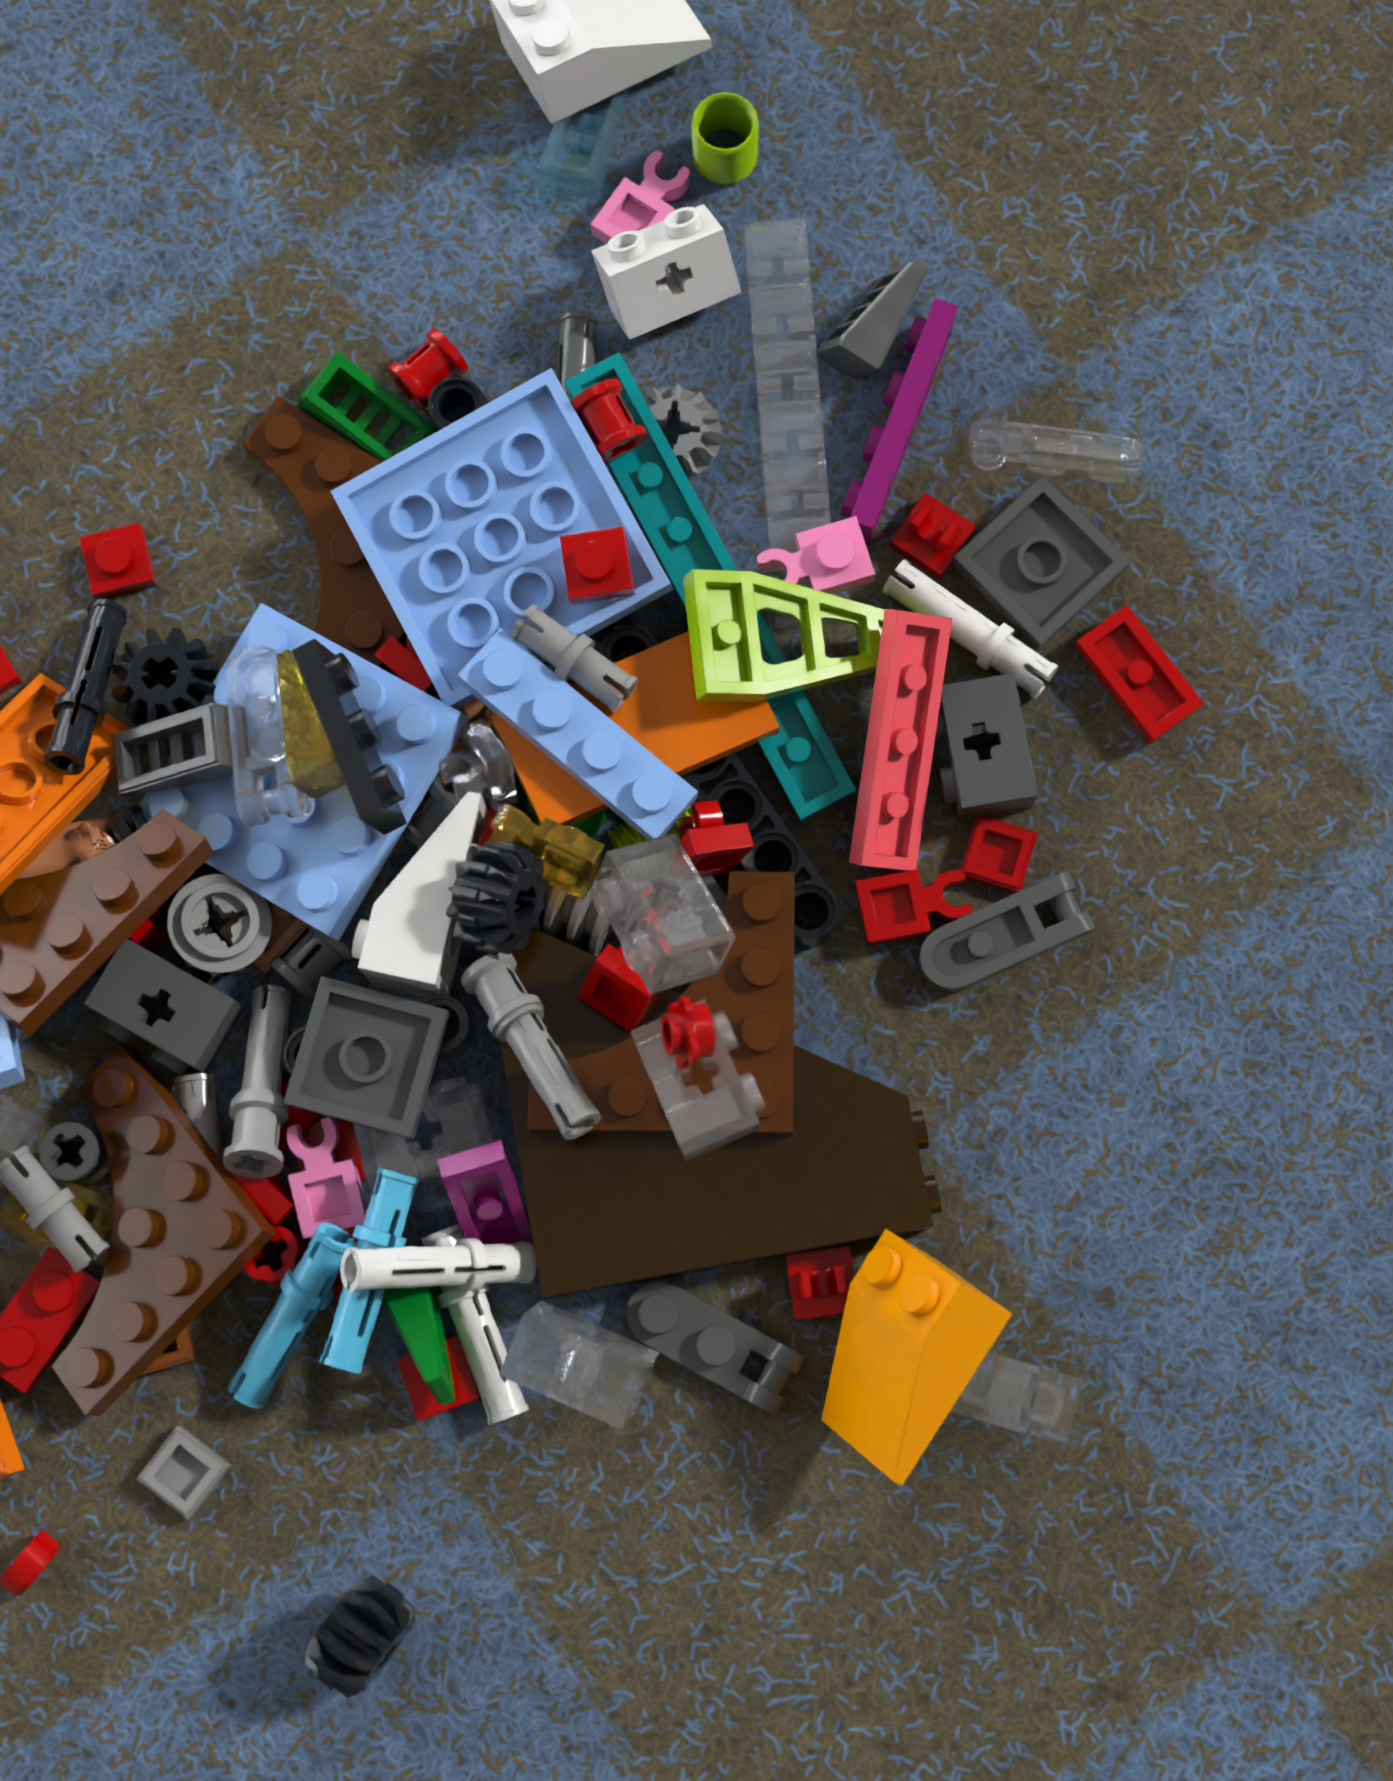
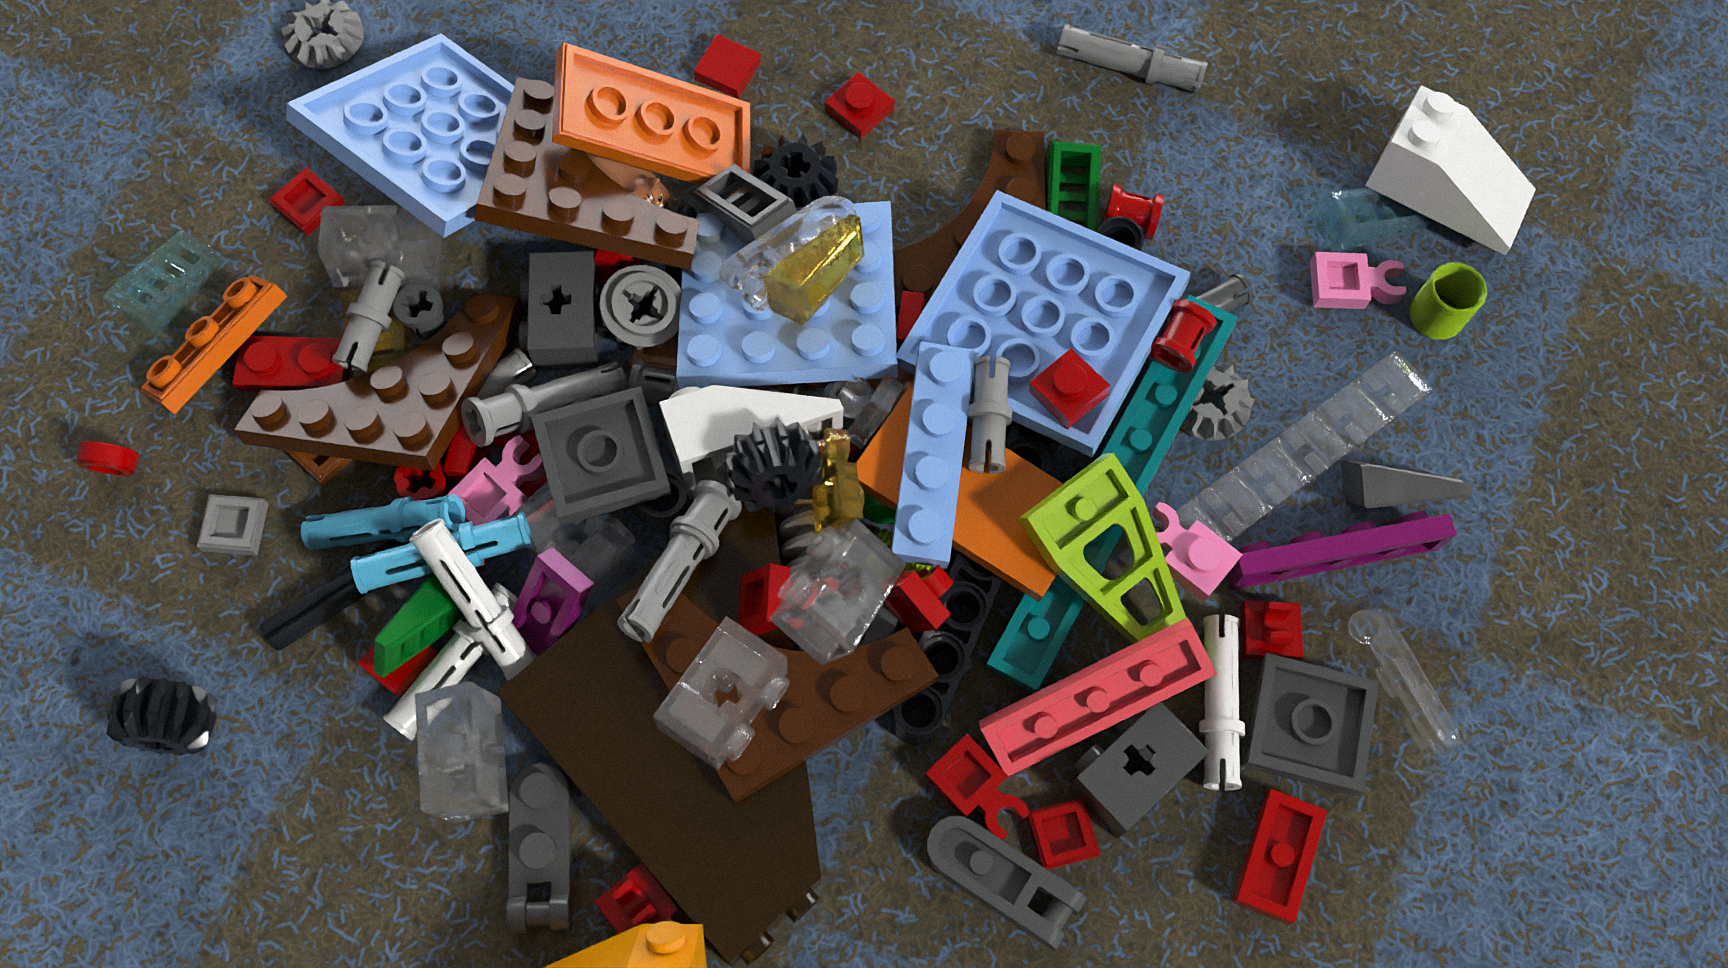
camera: 50 degrees right, 10 degrees down
black pin [44,599,127,775] -> none
black plate [292,638,407,835] -> none
white brick [591,204,742,340] -> none
red plate [661,996,715,1070] -> none
none -> black axle [260,539,410,650]
none -> light grey pin [1057,24,1208,94]

